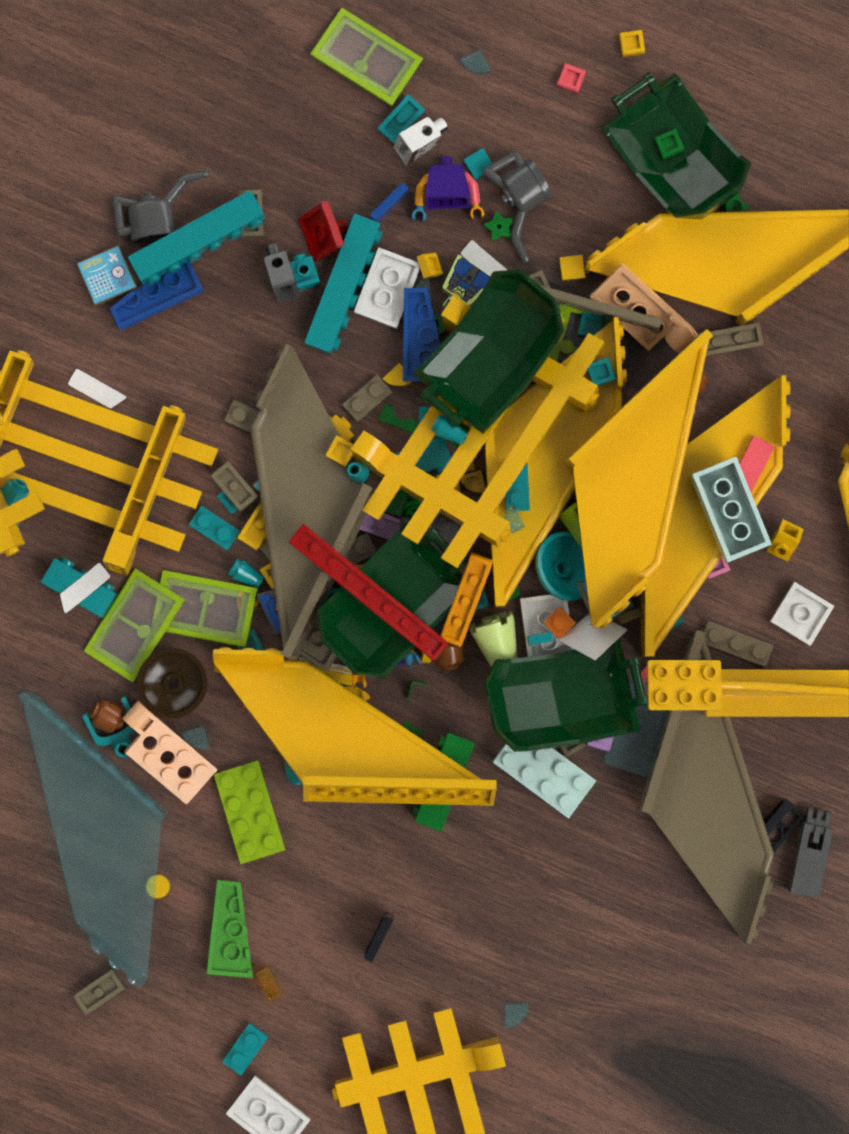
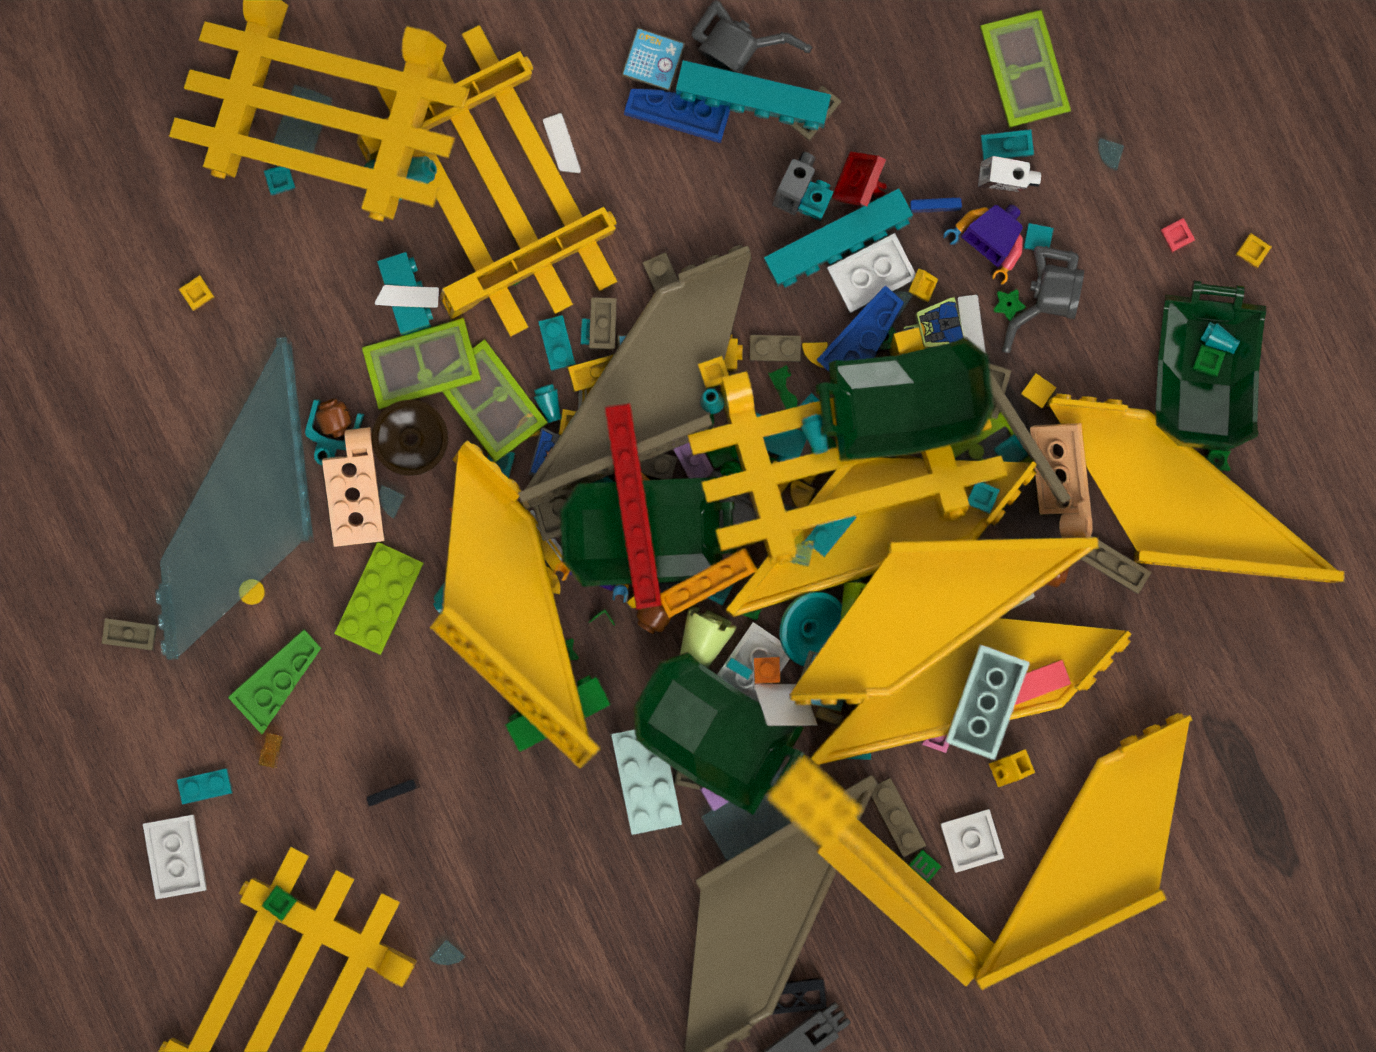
camera: 50 degrees right, 0 degrees up
none -> green tile [262,885,298,921]
none -> green tile [908,850,942,883]
none -> teal cone [1201,322,1240,354]

